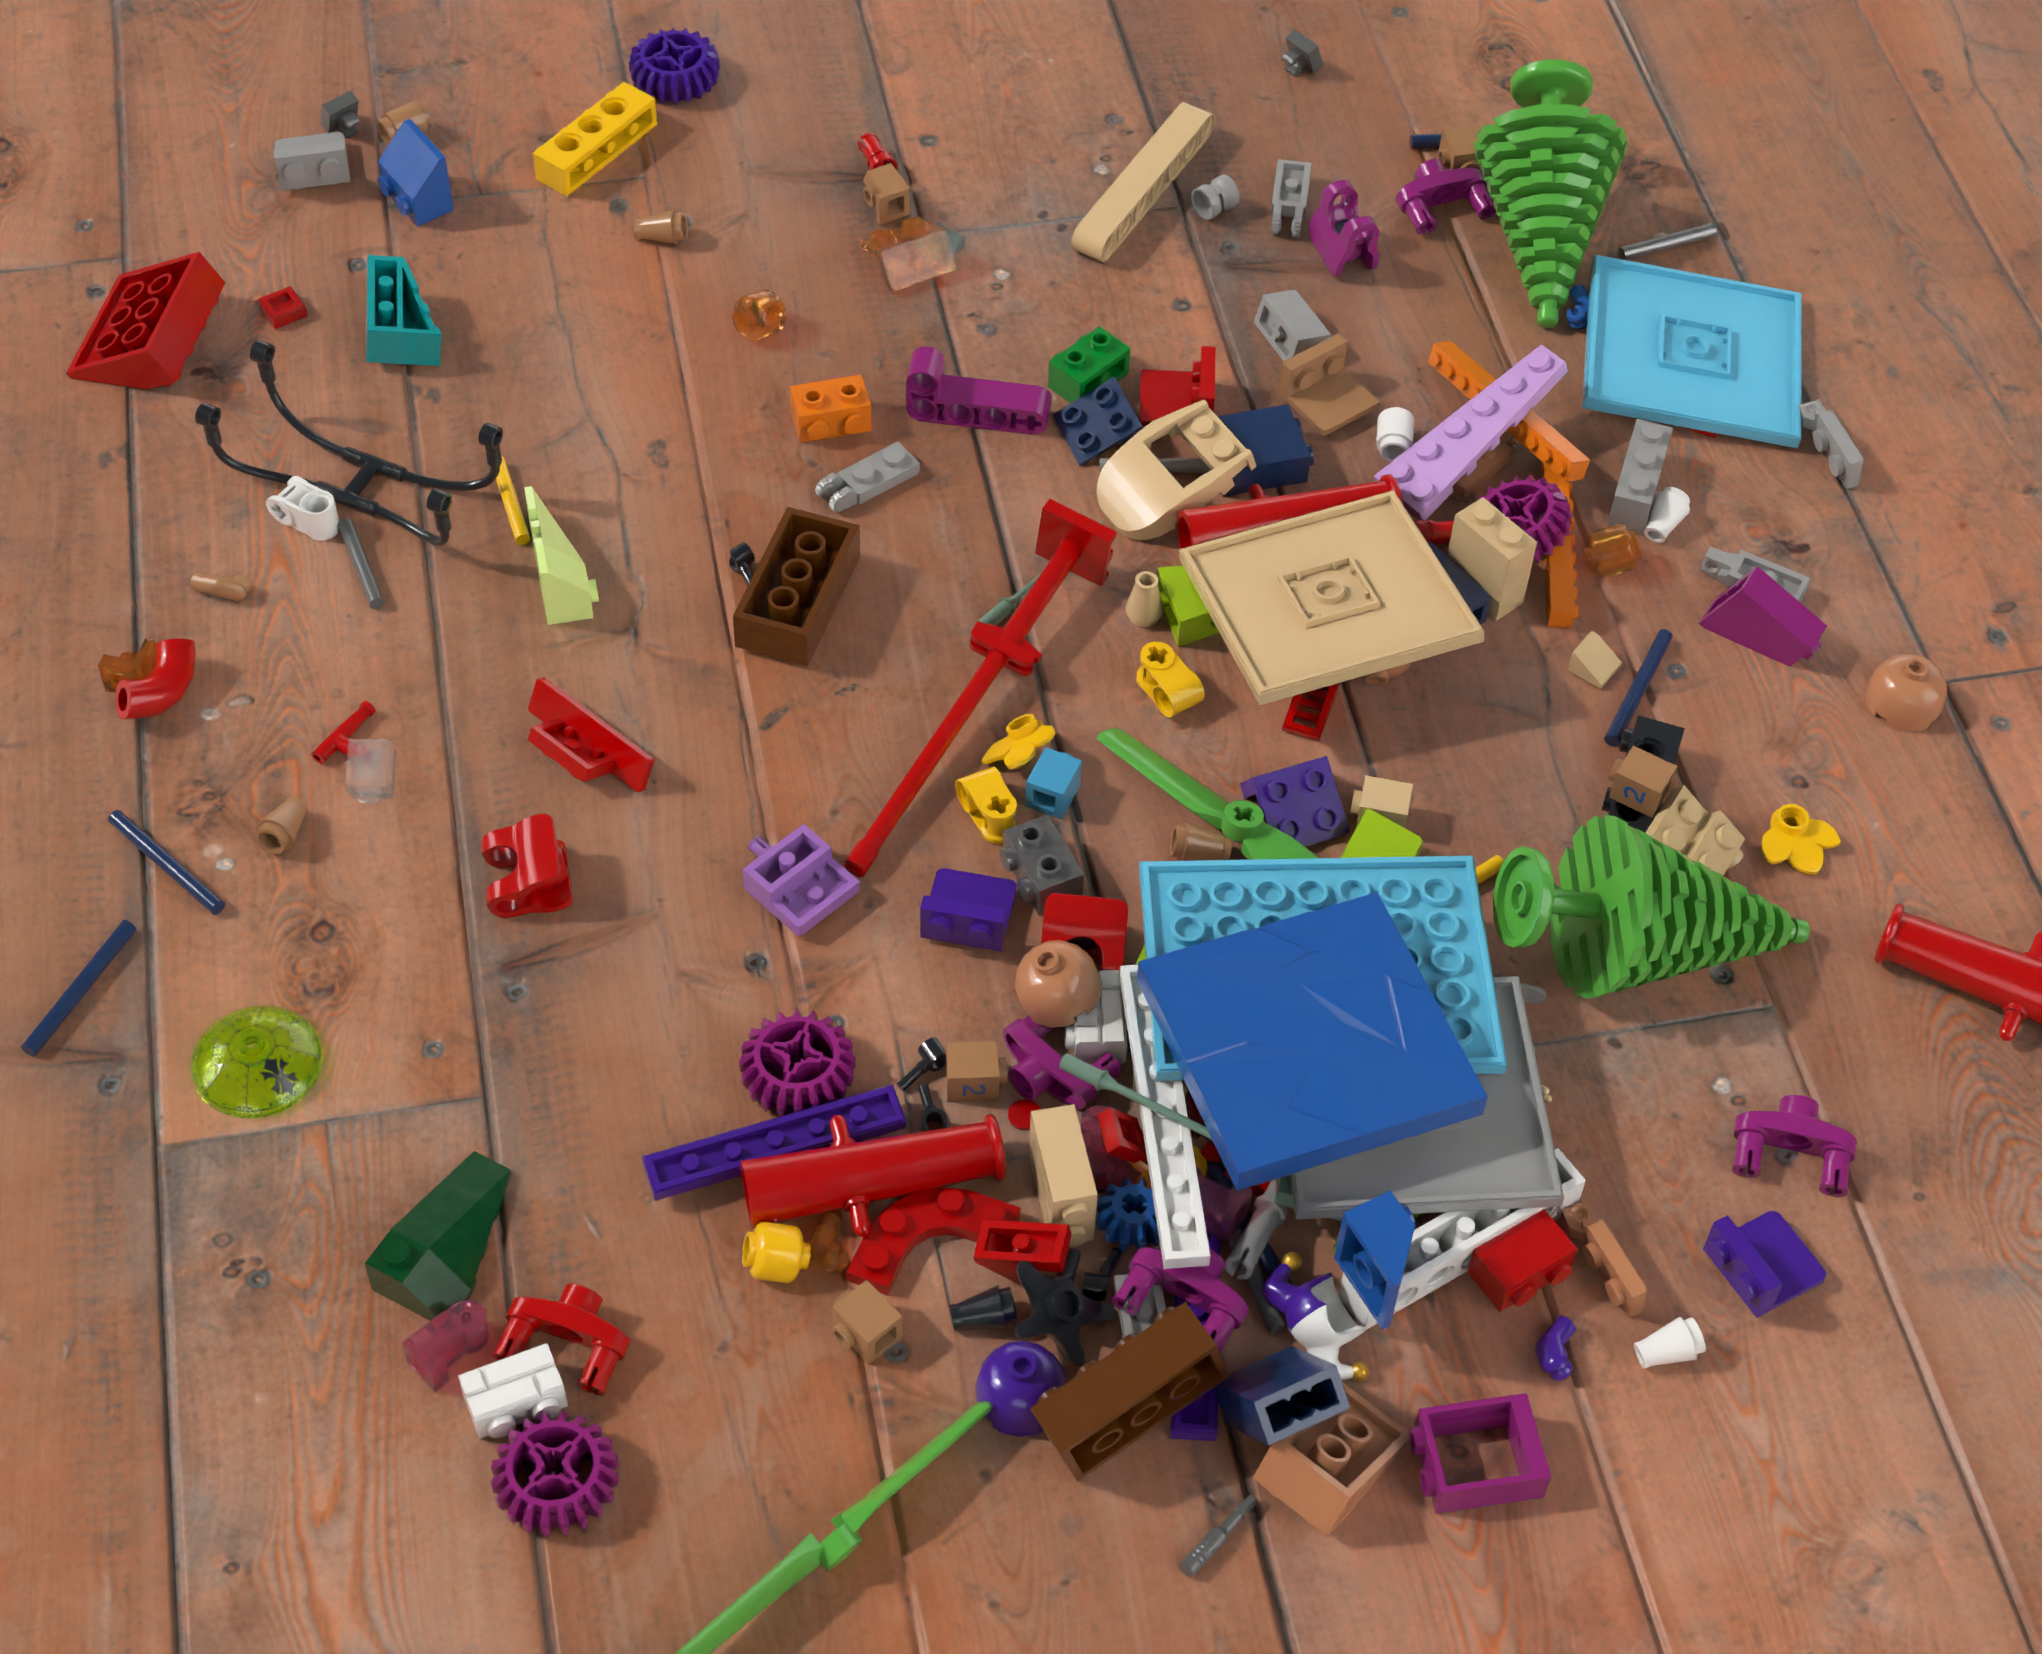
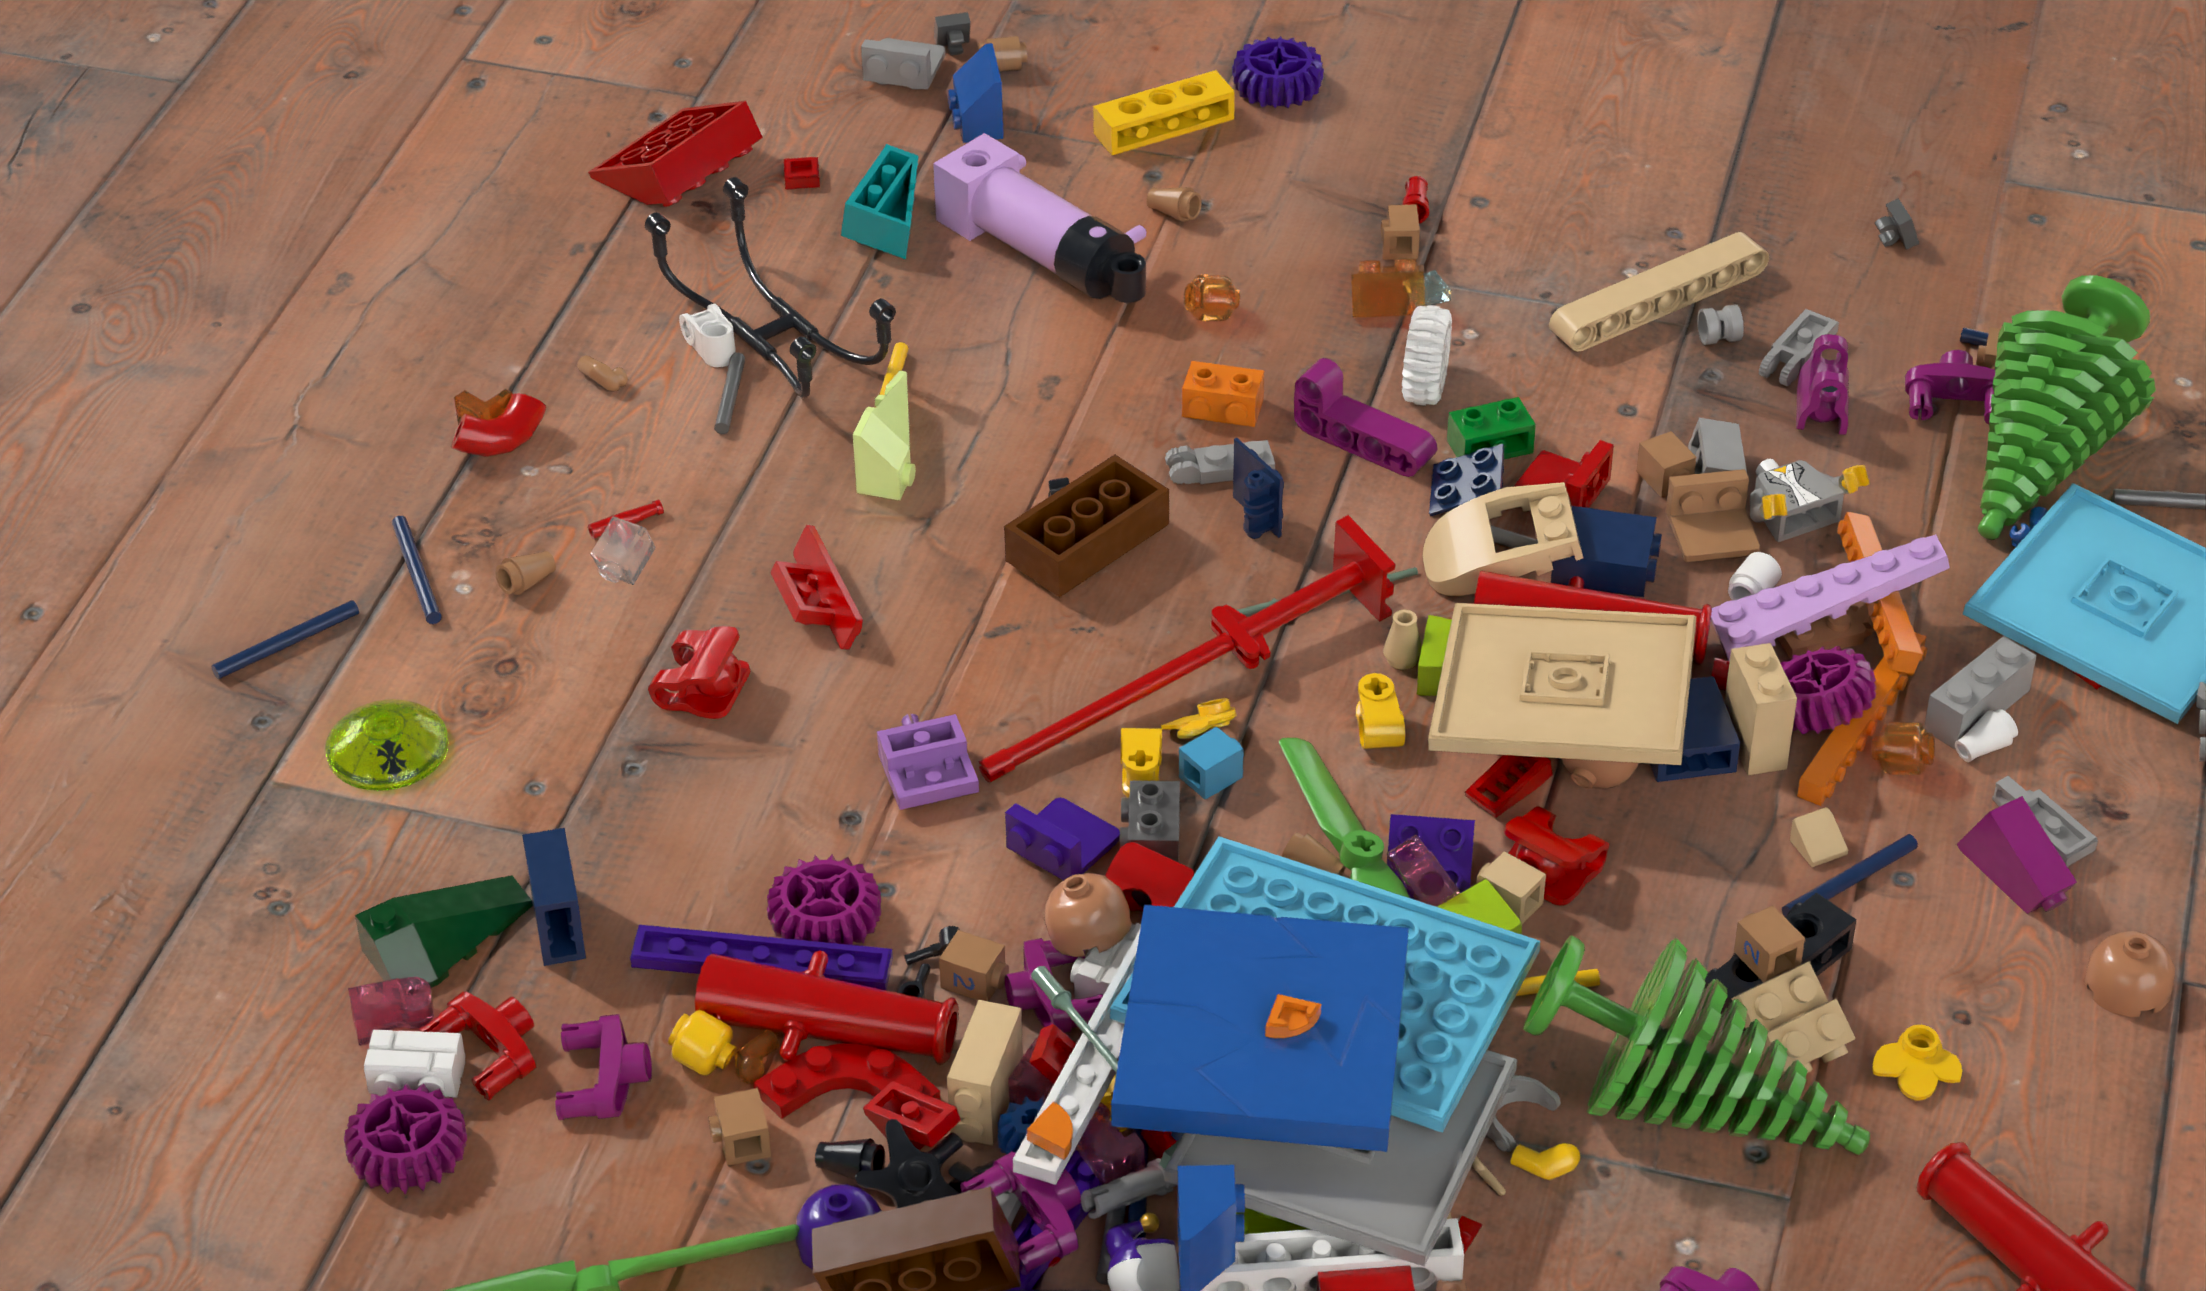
camera: 30 degrees right, 10 degrees down
none -> dark blue brick [522,828,586,966]
none -> magenta connector [555,1014,652,1120]
none -> lavender piece [933,133,1146,303]
none -> orange tile [1027,1102,1073,1160]
none -> dark blue hinge [1233,438,1284,539]
none -> orange tile [1265,994,1322,1038]
none -> clear pink leg [1387,835,1460,907]
none -> white gear [1402,305,1452,406]
none -> red piece [1504,806,1610,906]
none -> yellow arm [1511,1143,1581,1180]
none -> medium nougat brick [1636,431,1697,498]
none -> light grey torso [1750,459,1870,542]

